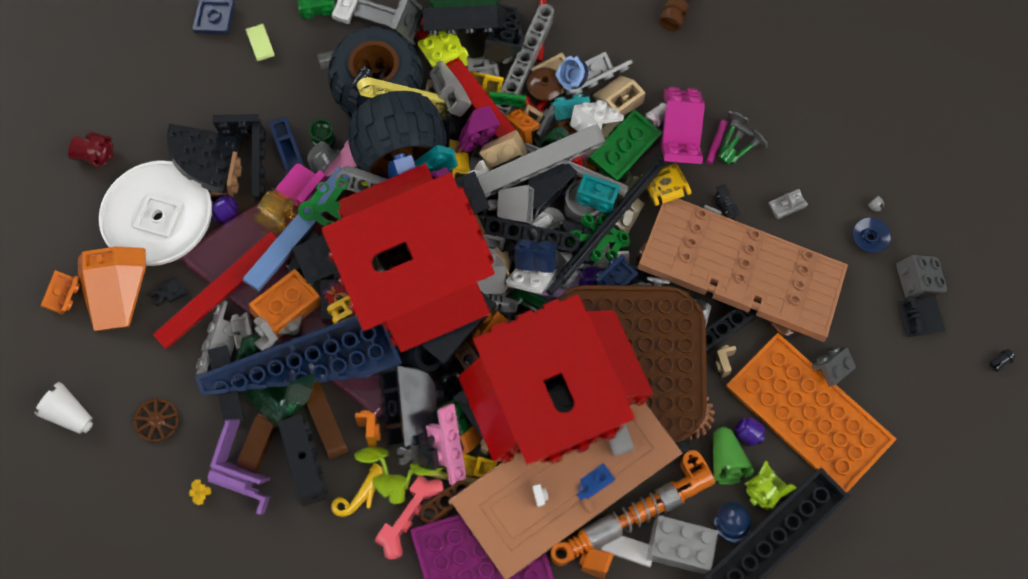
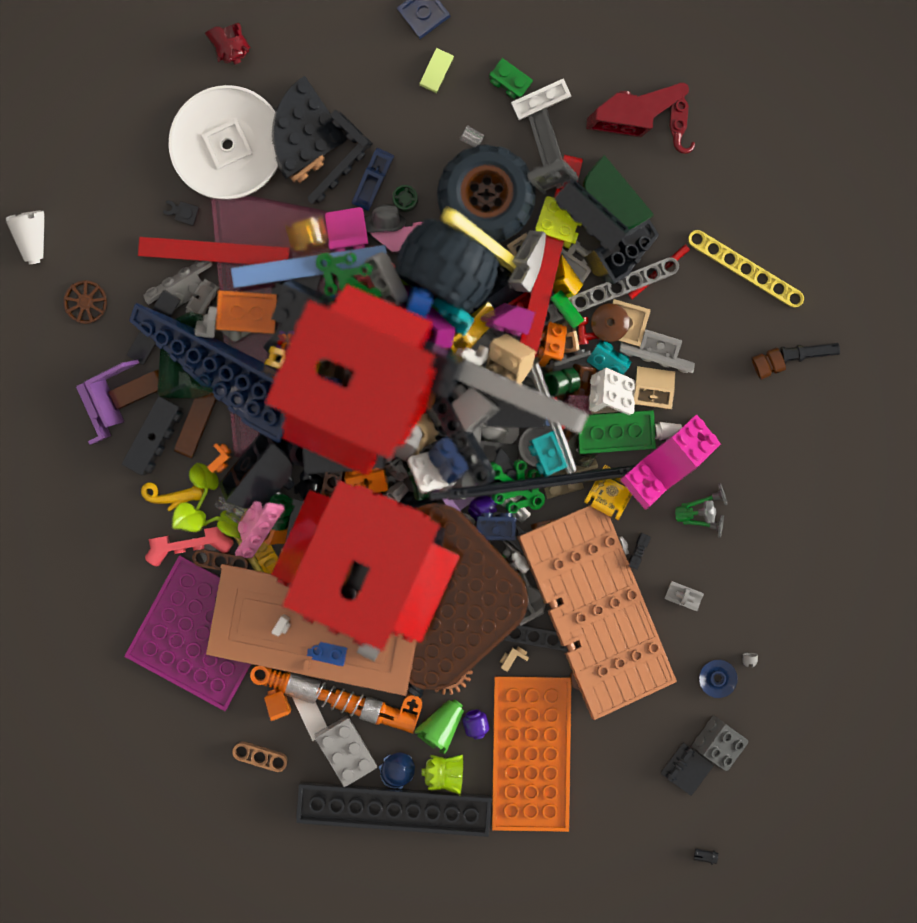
camera: 45 degrees right, 20 degrees up
orange bracket [40,270,80,315] -> none
orange wedge [78,246,146,331] -> none
yellow plant [189,479,211,505] -> none
dark purple head [211,195,239,223] -> none
black pin [349,66,372,92] -> none
black plate [417,433,439,471] -> none
light blue hair [555,56,588,90] -> none
dark pink piece [706,120,728,164] -> none
dark grey bracket [811,346,856,386] -> none

